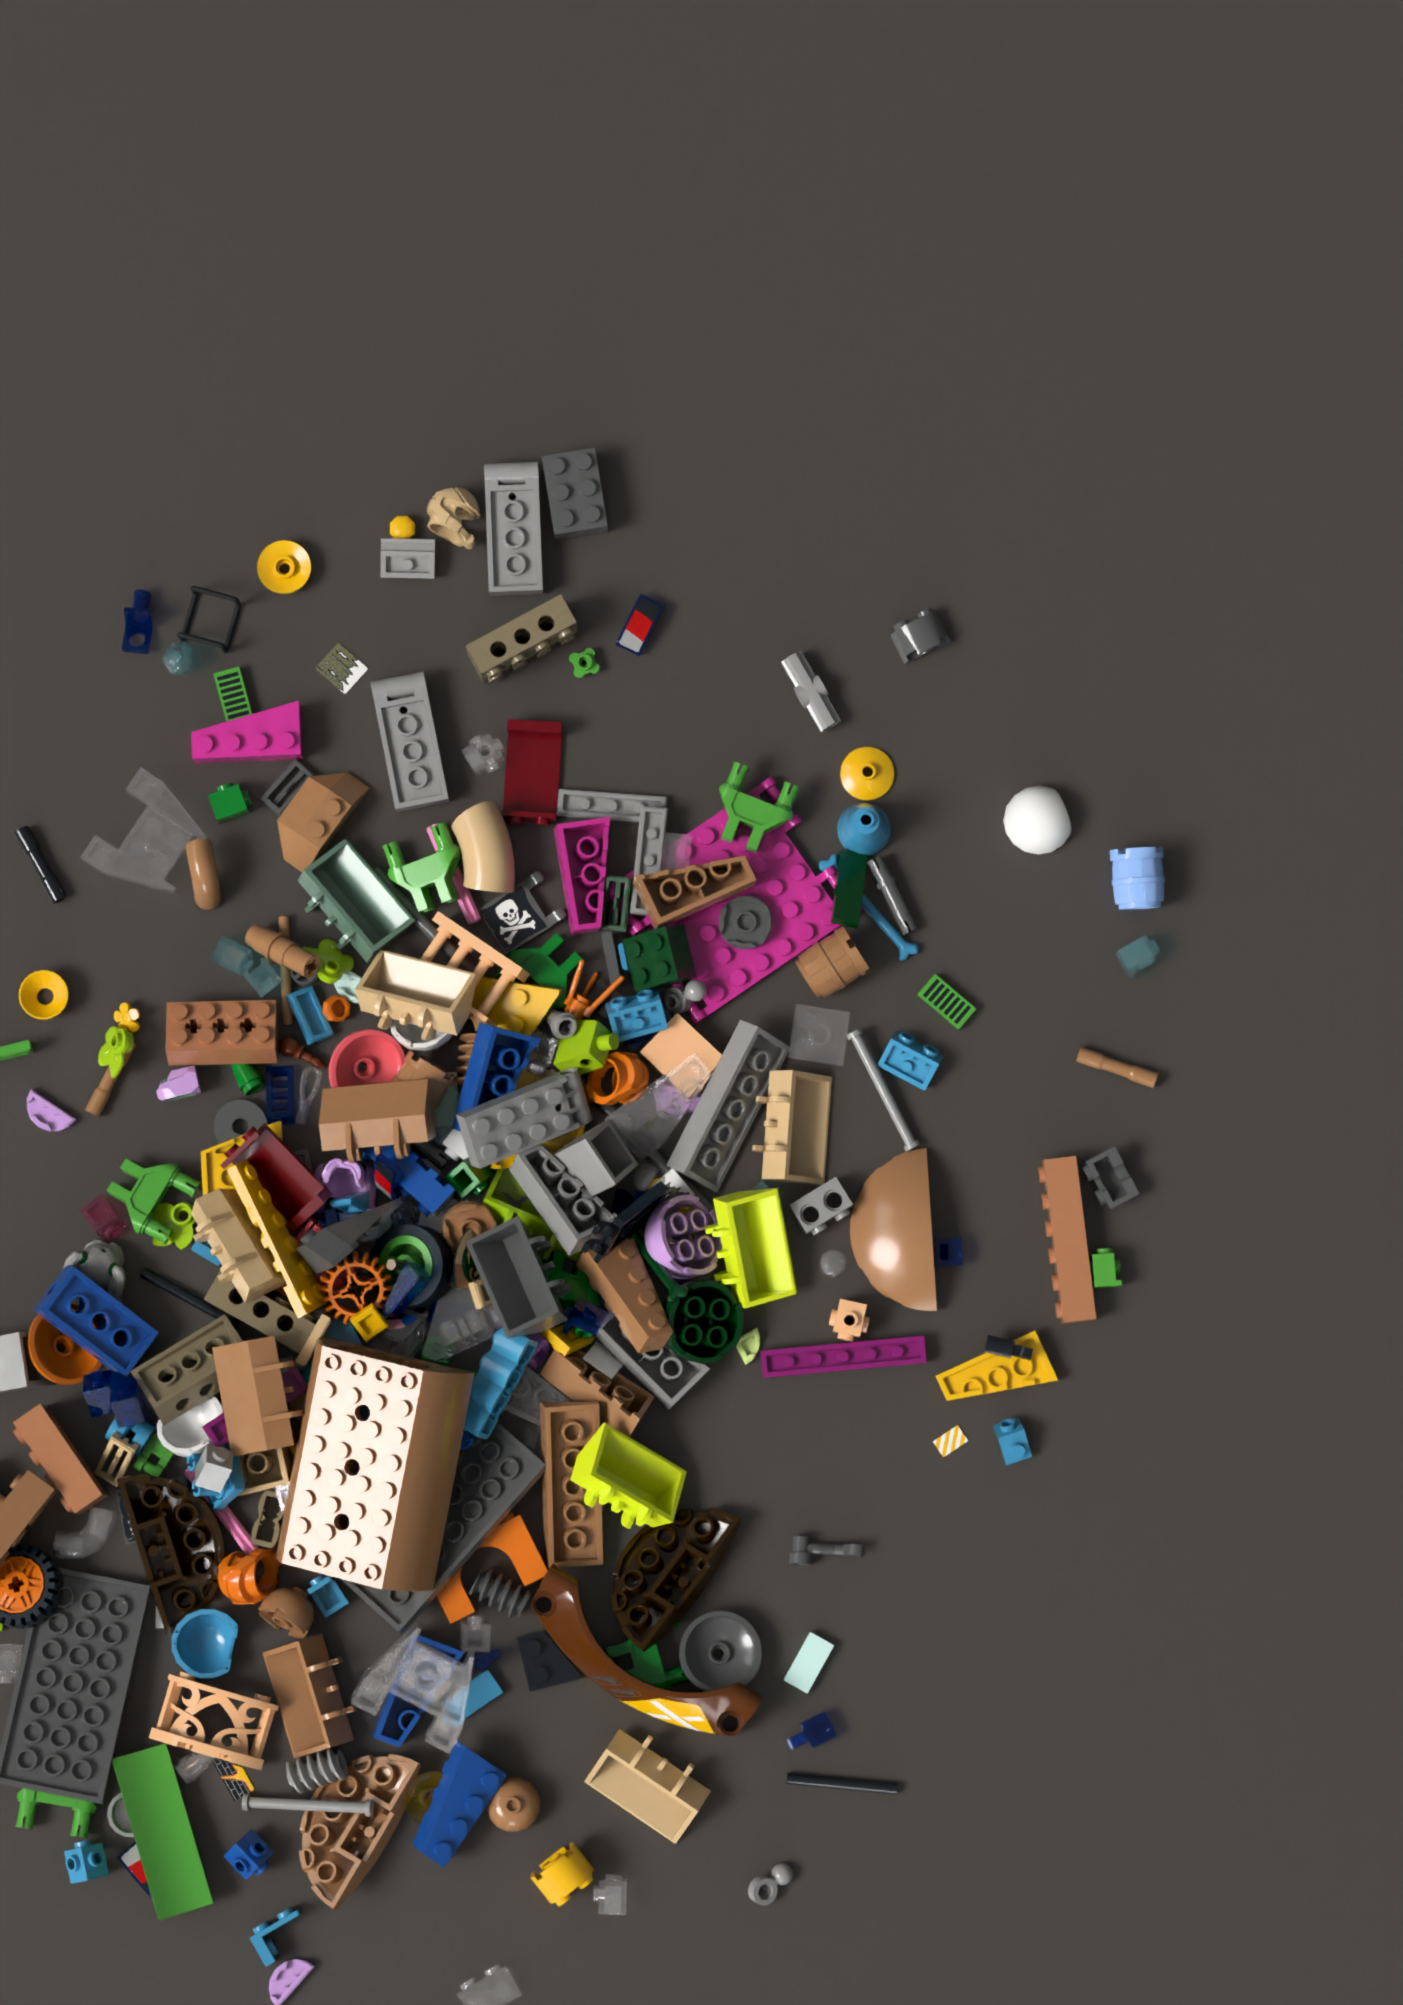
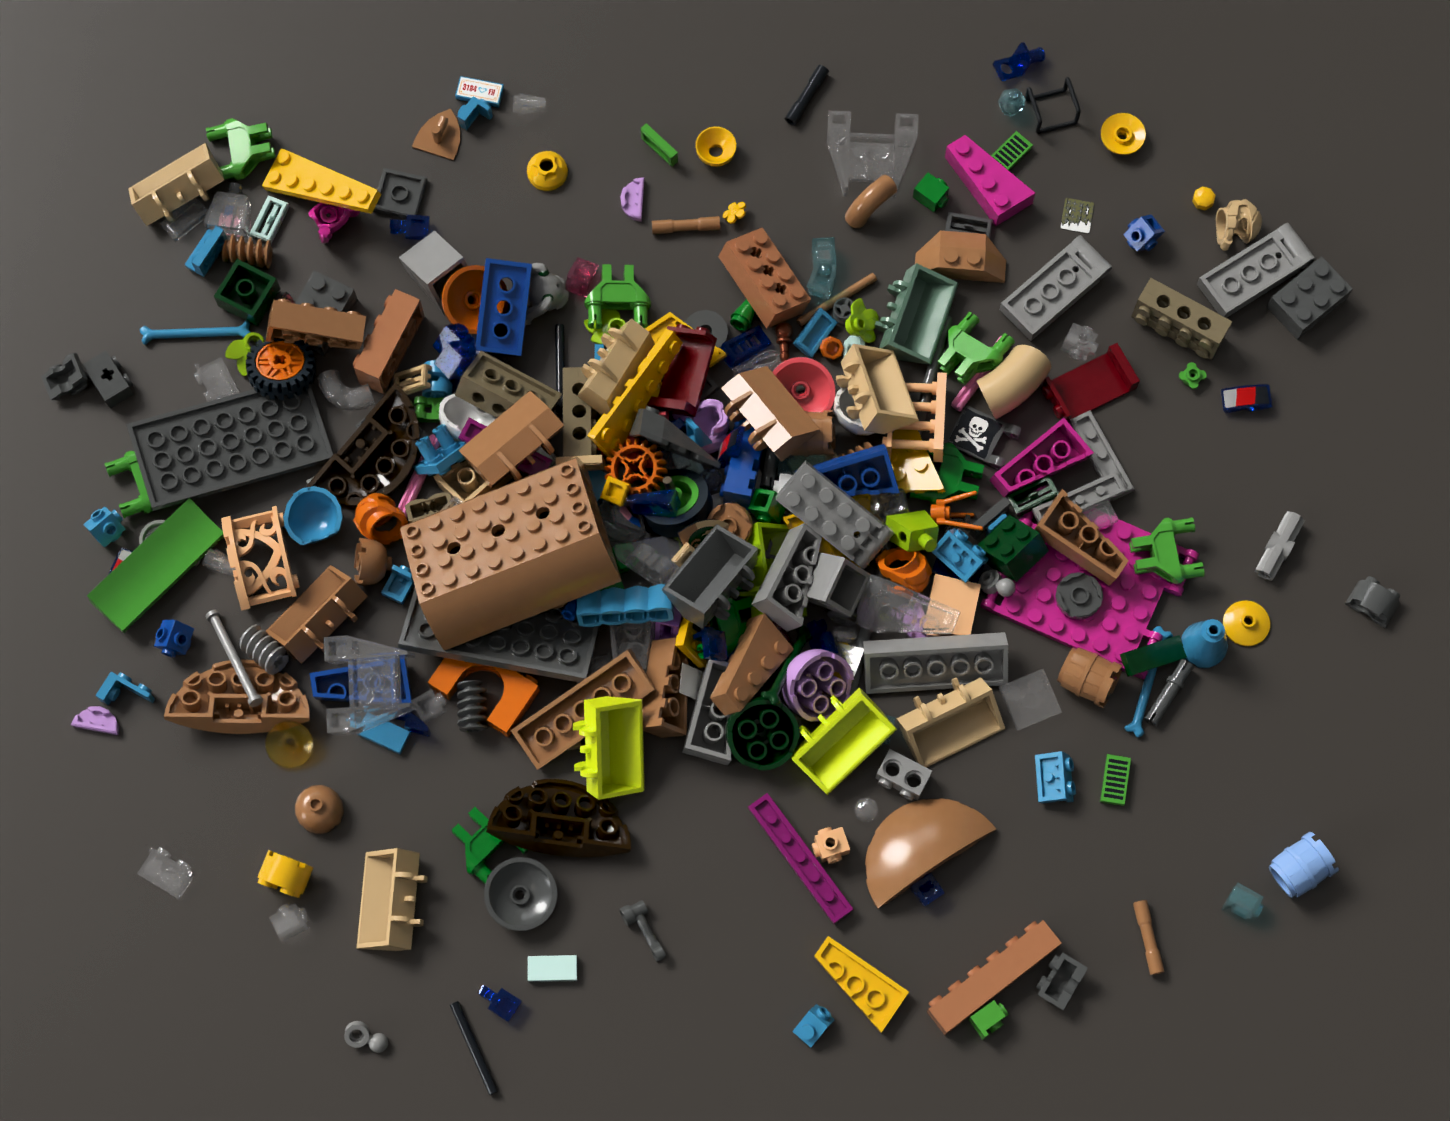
camera: 60 degrees right, 10 degrees down
lime plate [98,1026,134,1079] -> none
lavender rock [156,1065,202,1102] -> none
light grey brick [194,1444,233,1493] -> none
sticker [213,1759,255,1801] -> none
medium nougat piece [245,924,321,978] -> none
light grey plate [380,538,435,579] -> none
blue wedge [413,1739,507,1868] -> none
black wing [517,1631,582,1691] -> none
reddish brown panel [531,1563,764,1736] -> none
light grey cone [545,1009,577,1039] -> none
black tile [581,1181,669,1264] -> none
yellowish green tile [736,1328,760,1365] -> none
light grey bar [846,1028,920,1151] -> none
sticker [933,1425,968,1458] -> none
black bar [984,1335,1033,1361] -> none
white cylinder [1003,786,1072,855] -> none
none -> blue brick [1123,214,1165,252]

